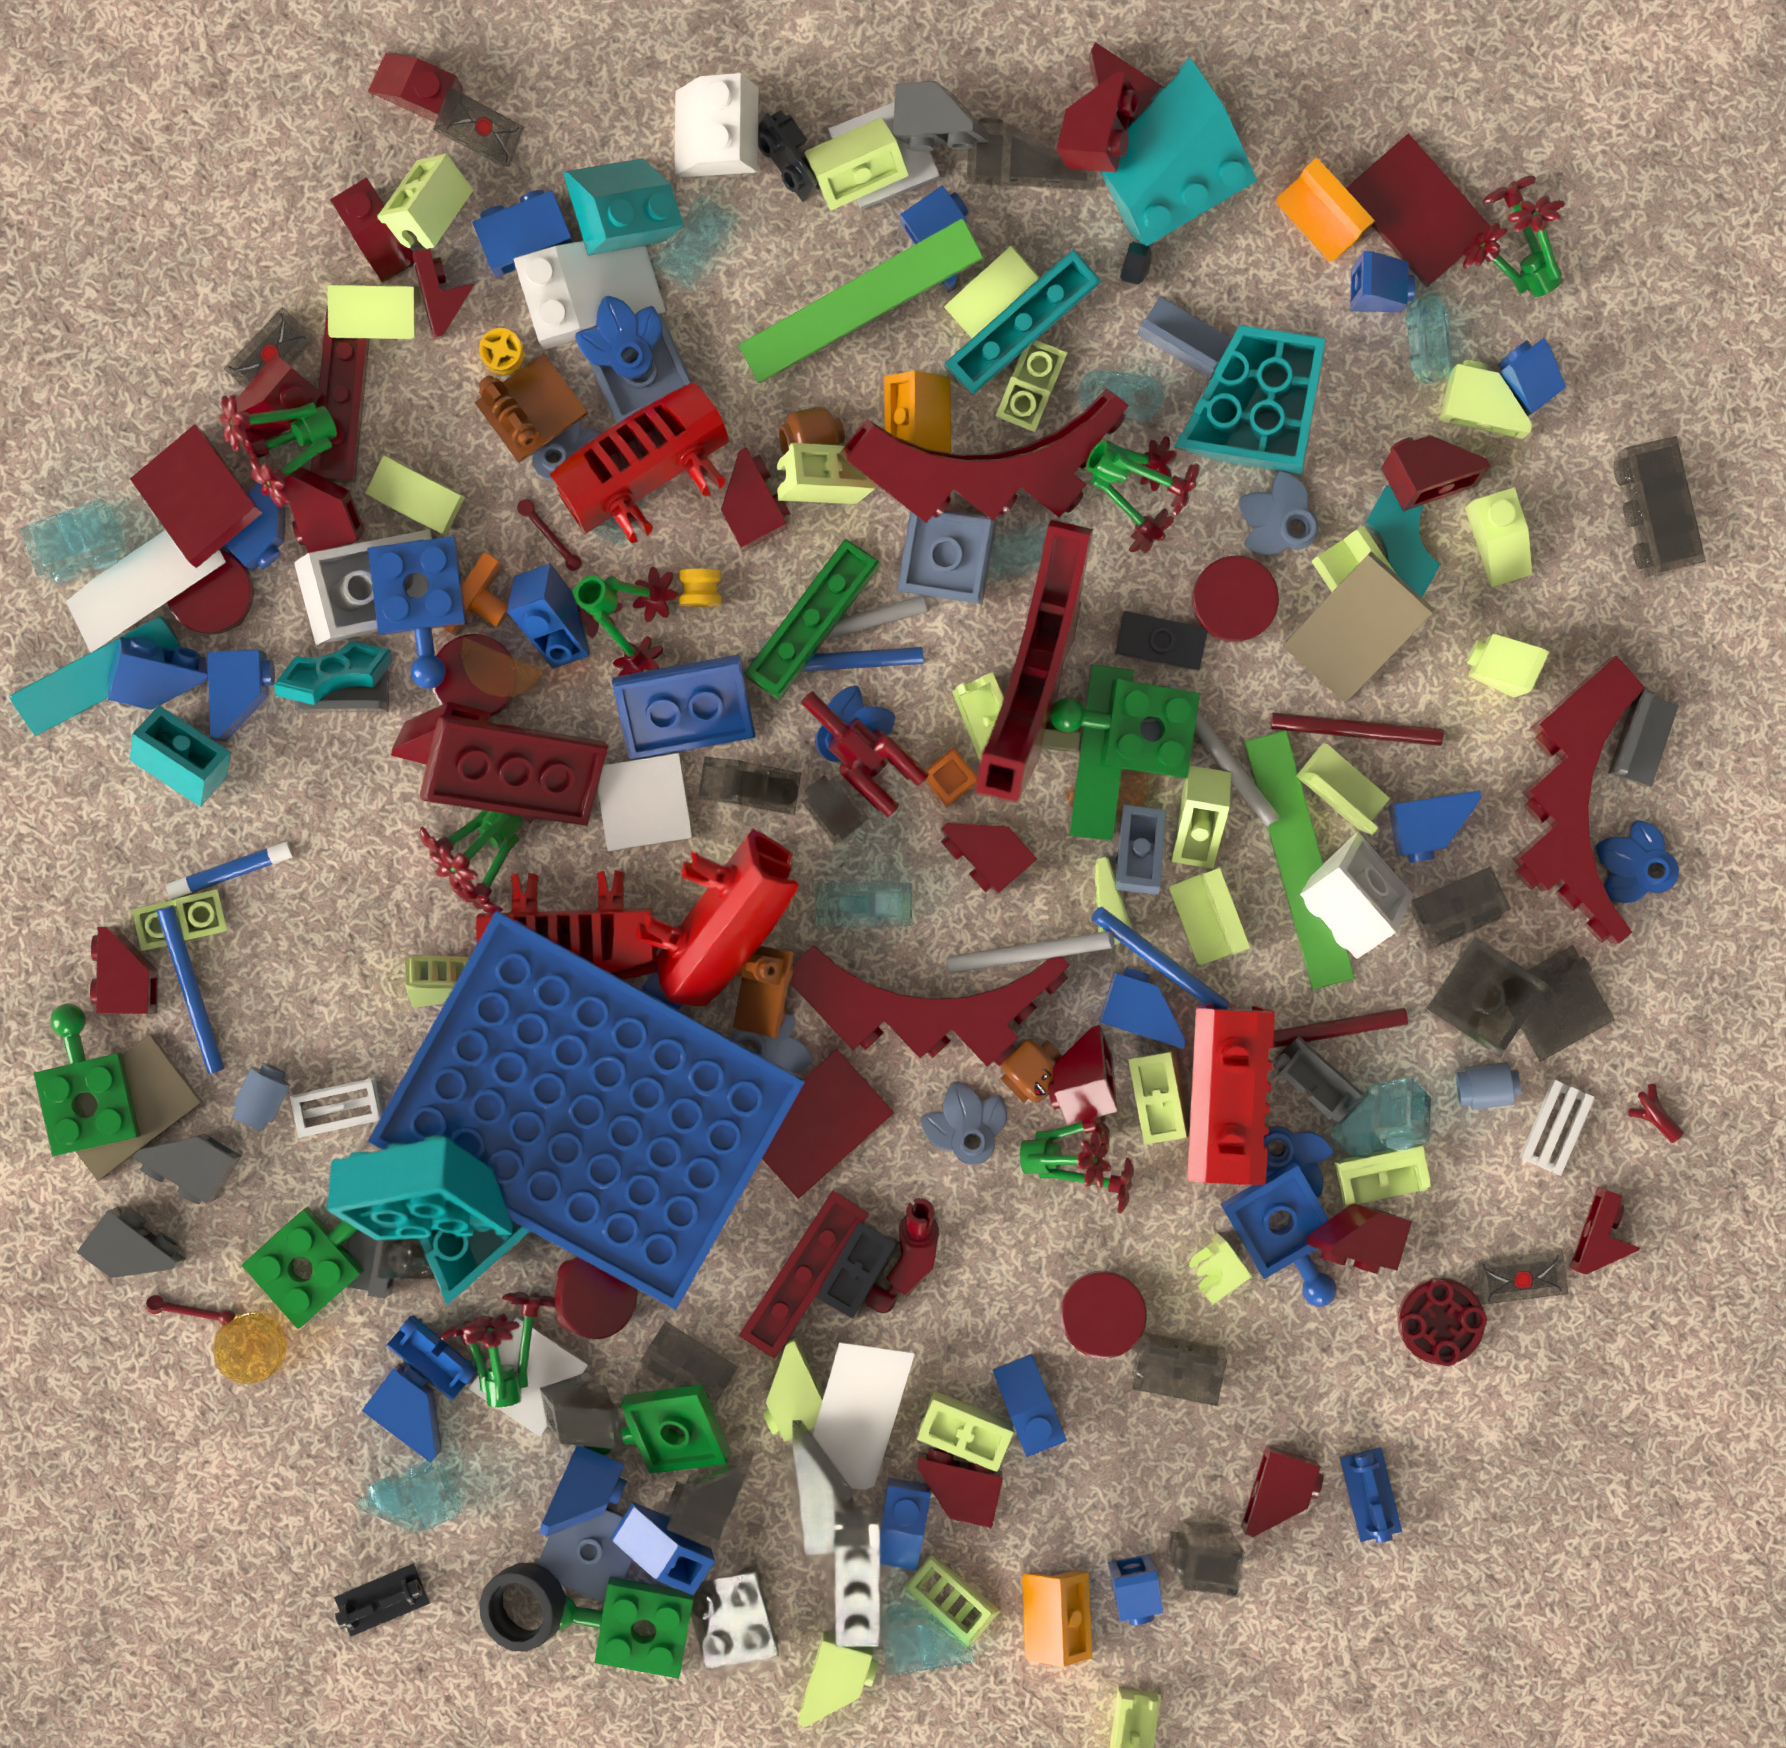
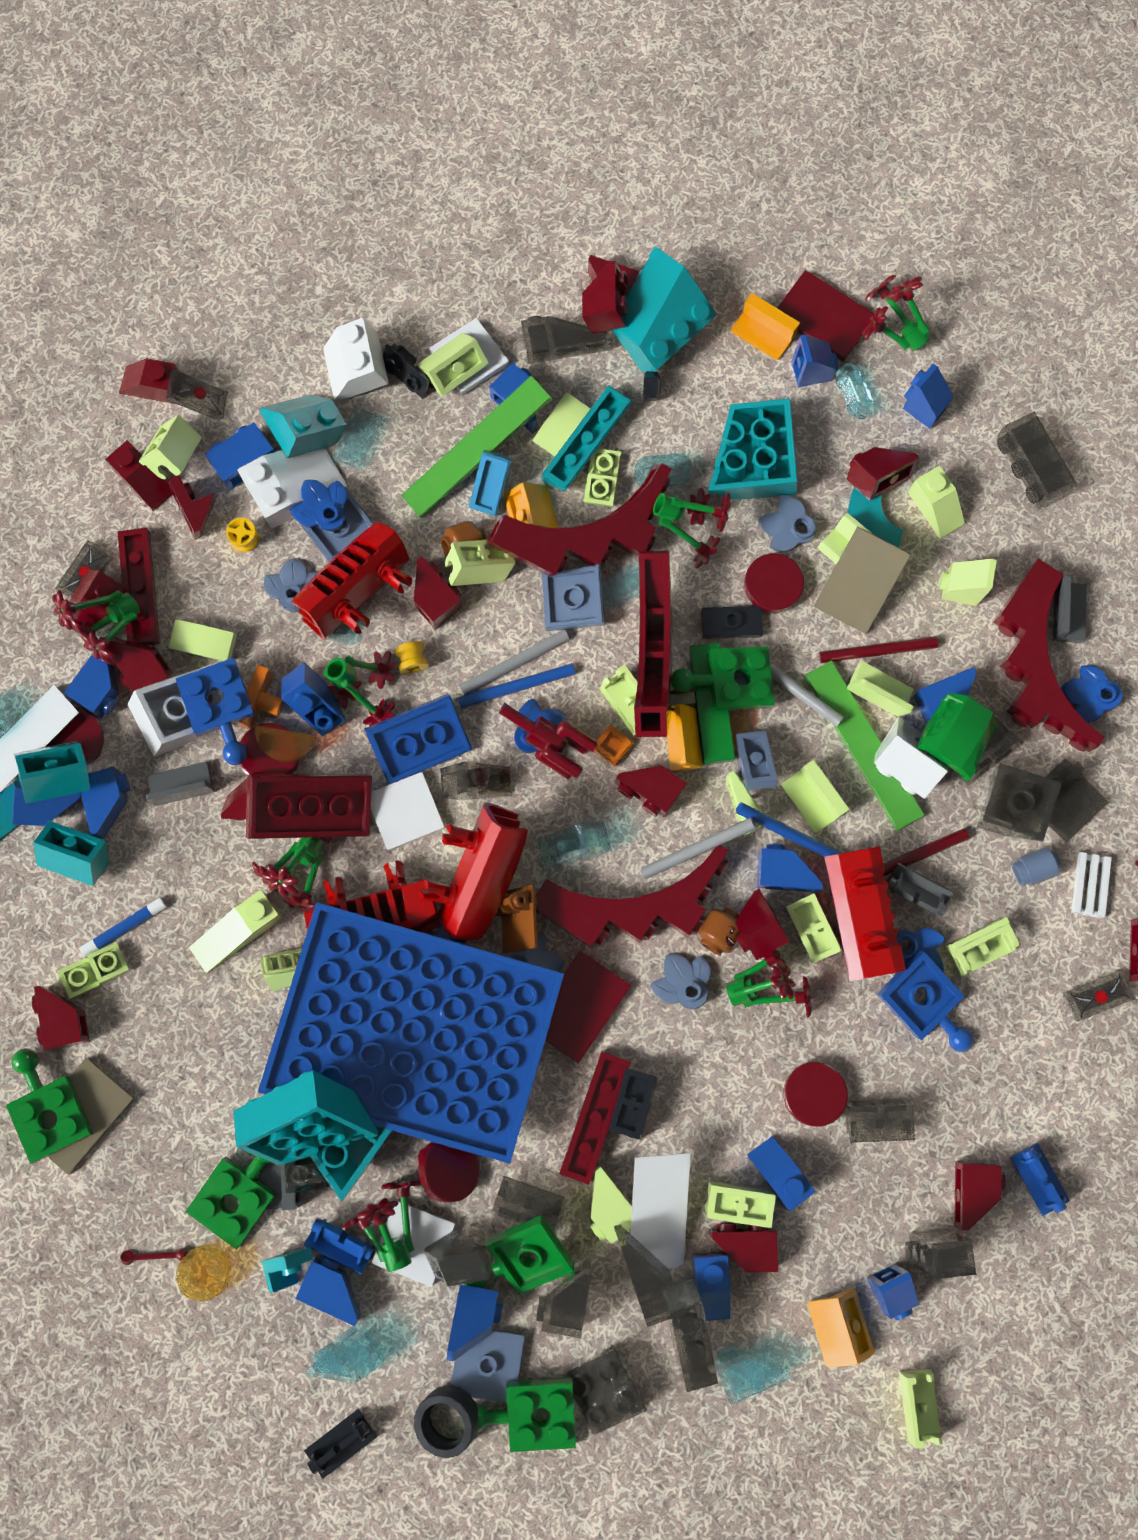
camera: 20 degrees left, 10 degrees down
dark grey slope [77,1207,186,1278] -> none
dark red tile [130,424,262,568] -> none
dark grey slope [133,1134,242,1204] -> none
blue bar [156,905,224,1074] -> none
sand blue brick [232,1063,290,1130] -> none
teal tile [274,640,393,705] -> none
white tile [290,1077,383,1138] -> none
yellowish green panel [327,284,420,339] -> none
dark orange hinge [475,353,589,463] -> none
dark red hinge [517,499,582,571] -> none
blue slope [611,1502,715,1595] -> none
green tile [744,538,881,701] -> none
yellowish green slope [798,1632,879,1727] -> none
clear smoke slope [802,775,870,846] -> none
dark red arm [865,1198,939,1313] -> none
dark grey slope [893,81,990,152] -> none
yellowish green slope [904,1554,1000,1646] -> none
sand blue panel [1137,296,1232,379] -> none
yellowish green slope [1171,765,1232,869] -> none
yellowish green hinge [1189,1233,1252,1305] -> none
dark red slope [1305,1203,1412,1274] -> none
clear light blue slope [1331,1077,1431,1157] -> none
dark red tile [1397,1278,1487,1366] -> none
yellowish green slope [1439,360,1532,439] -> none
none -> teal slope [13,741,90,804]
none -> yellowish green slope [190,889,284,973]
none -> teal bracket [262,1247,313,1293]
none -> dark azure tile [468,450,513,517]
none -> light orange panel [667,703,703,772]
none -> green slope [917,693,999,782]

